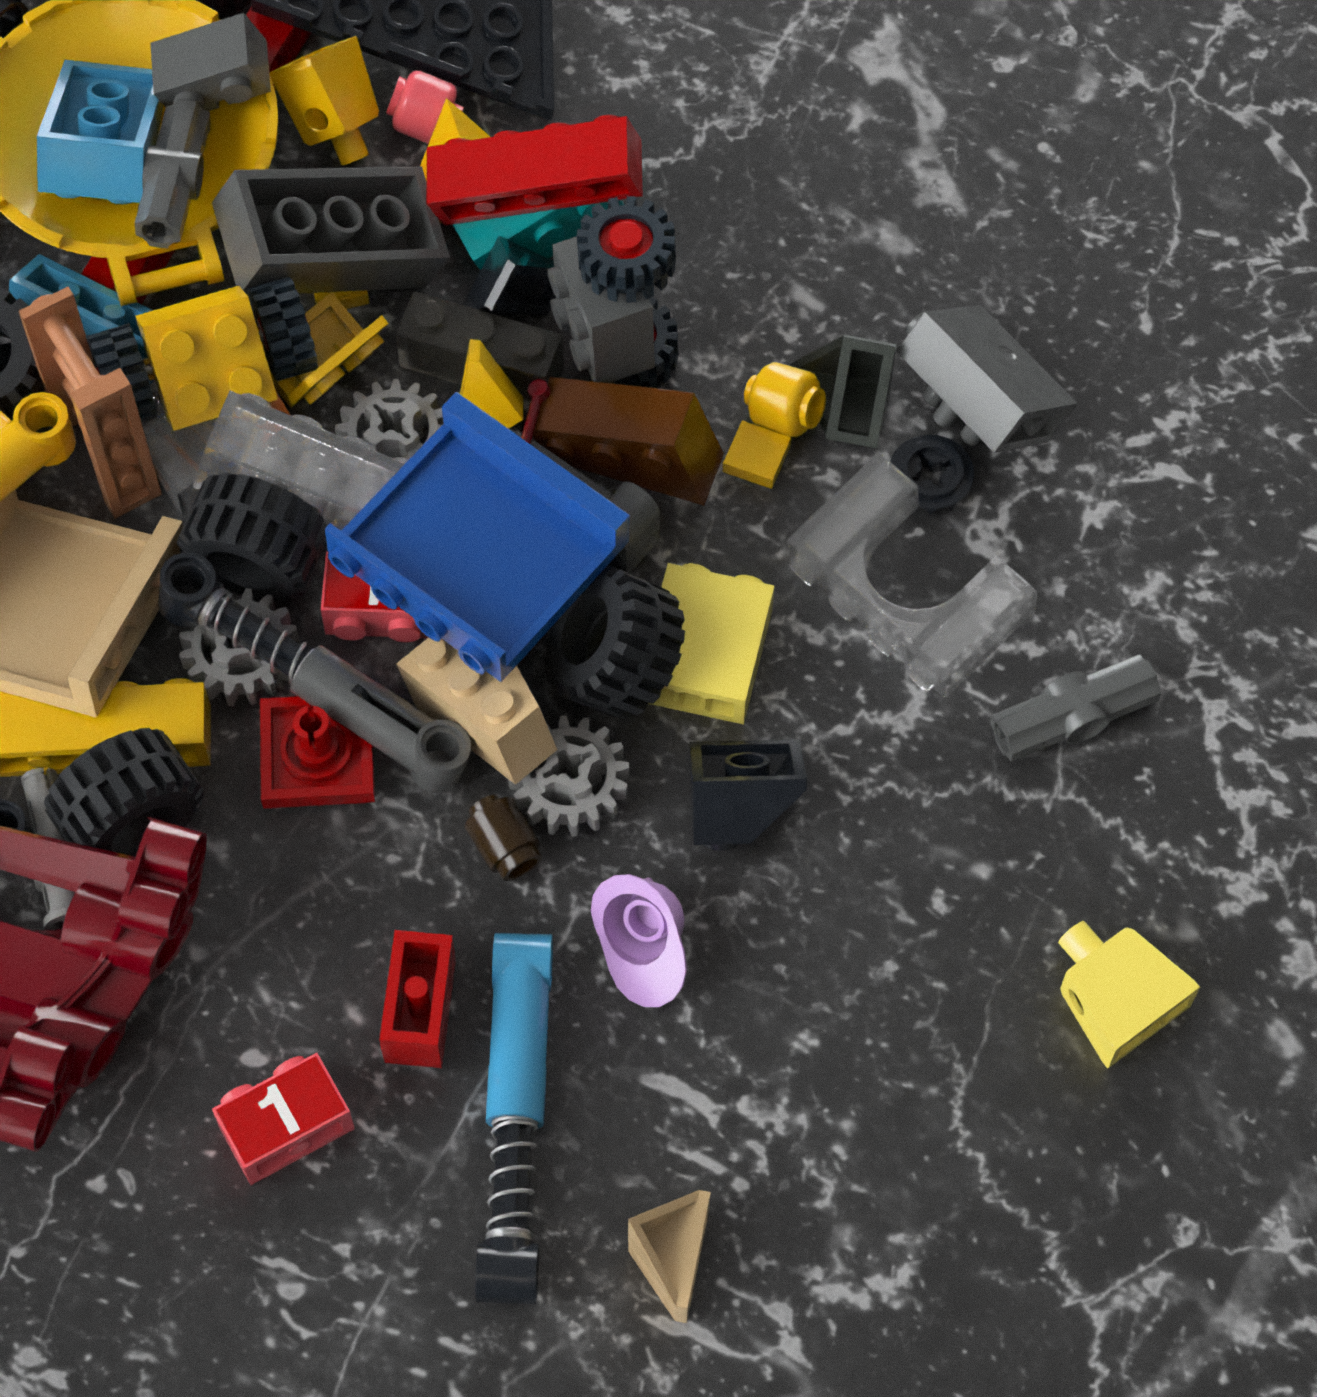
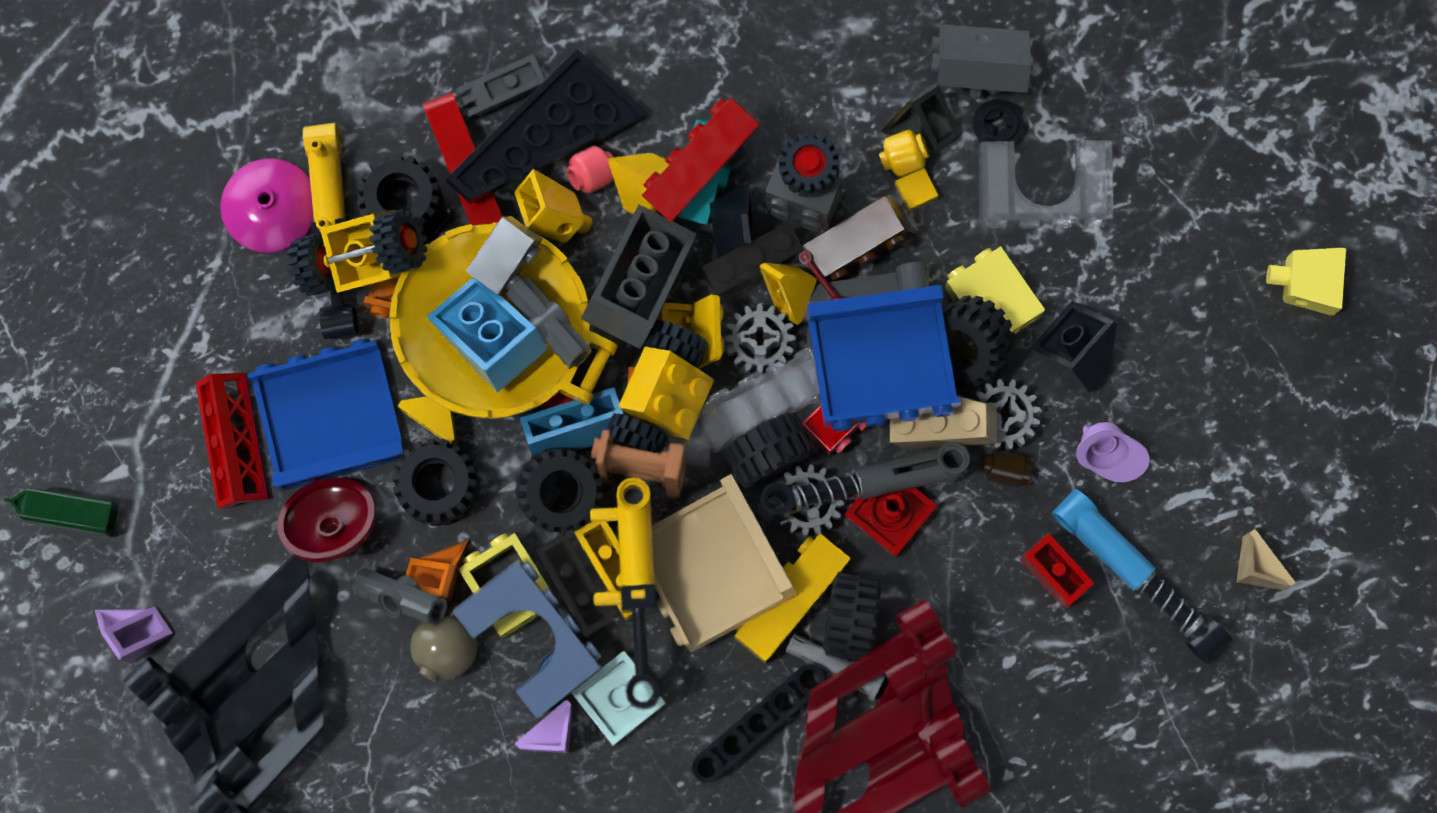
camera: 45 degrees left, 15 degrees up
brick [212,1053,355,1185] -> none
dark grey piece [990,654,1161,762] -> none

